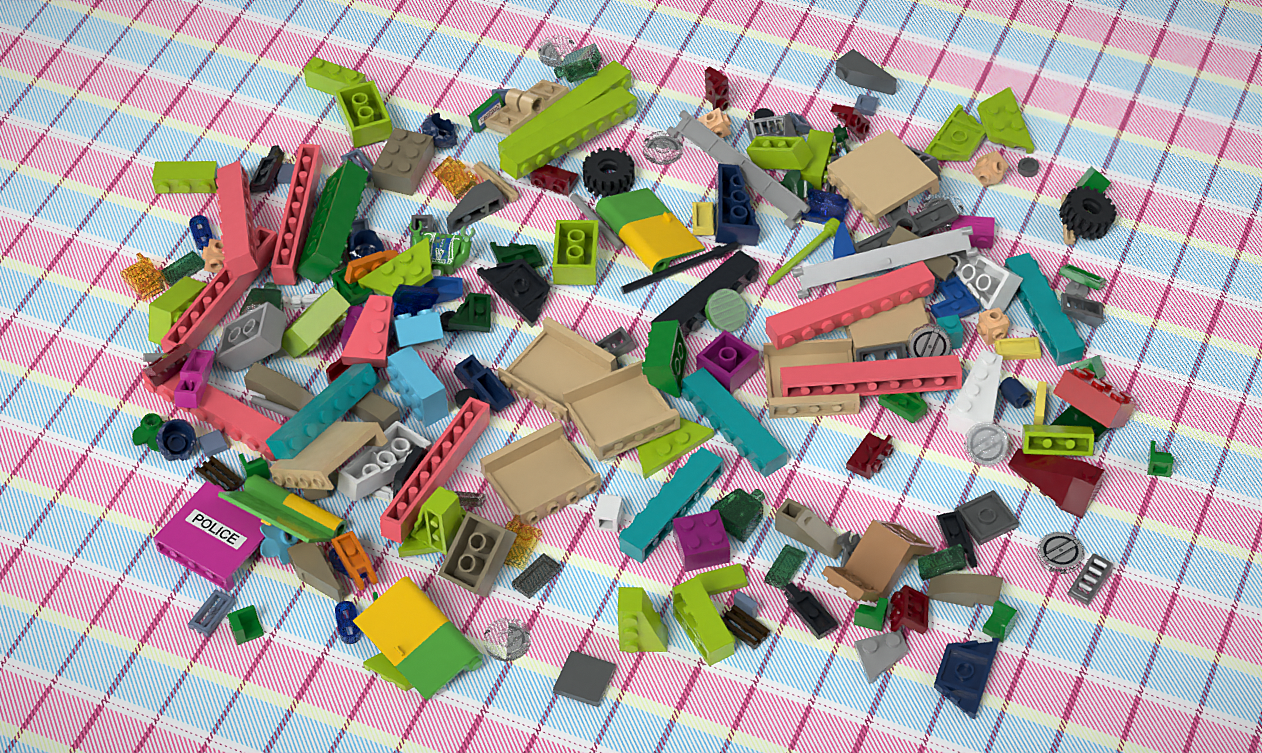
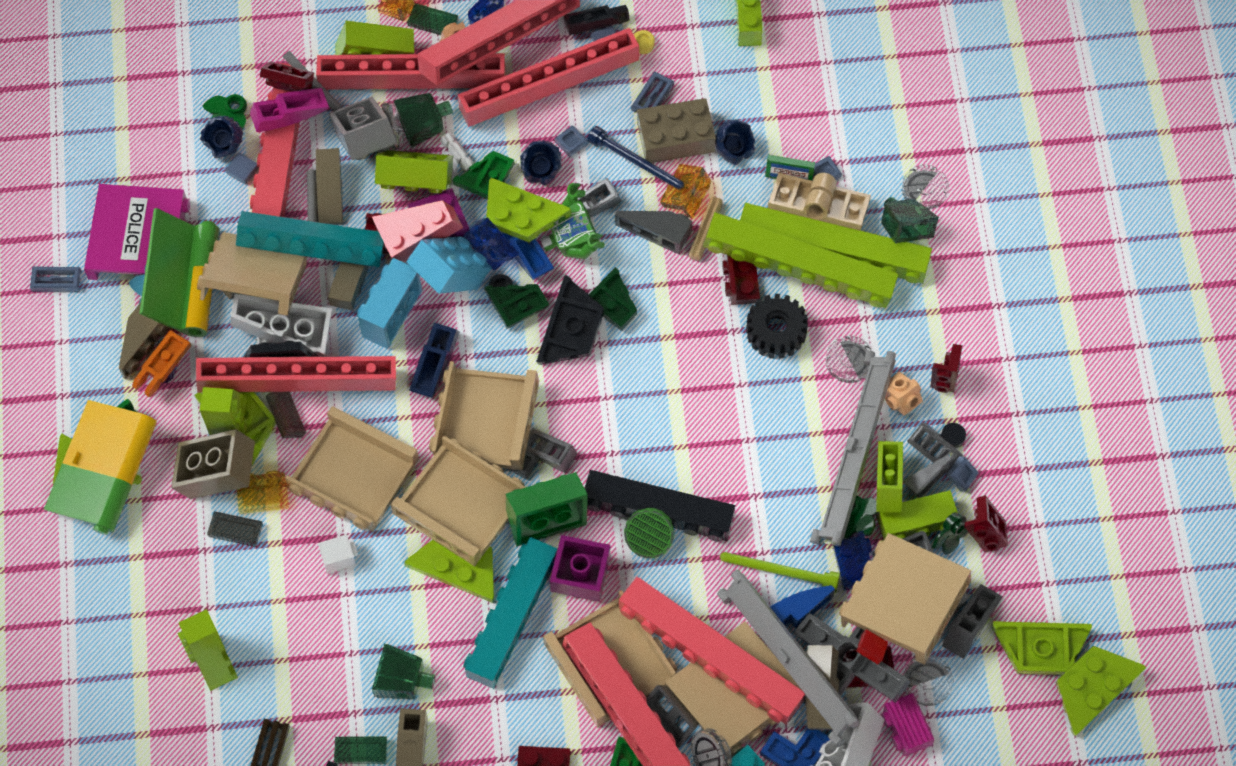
camera: 60 degrees right, 15 degrees up
dark brown tile [195,456,243,492] -> none
green panel [227,605,264,645] -> none
green panel [238,453,271,480] -> none
green brick [296,159,368,284] -> none
lime brick [335,80,393,148] -> none
clear blue beam [335,601,361,644] -> none
orange hinge [344,249,399,284] -> none
black tile [455,389,478,409] -> none
clear tile [483,617,531,662] -> none
lime brick [552,220,599,285] -> none
dark grey tile [553,650,616,707] -> none
light grey bar [570,193,624,250] -> none
door [595,187,705,274] -> none
teal brick [618,446,724,564] -> none
black bar [621,241,739,294] -> none
lime wedge [672,576,736,667] -> none
magenta brick [673,509,730,572] -> none
light yellow tile [692,202,714,235] -> none
lime tile [696,563,748,596] -> none
dark blue wedge [715,163,760,246] -> none
sand blue tile [734,591,758,619] -> none
dark grey slope [835,49,897,95] -> none
sand blue tile [854,94,879,116] -> none
light nougat brick [972,150,1009,187] -> none
dark grey tile [1017,157,1039,177] -> none
none -> dark blue piece [587,126,684,190]
none -> red tile [856,629,888,664]

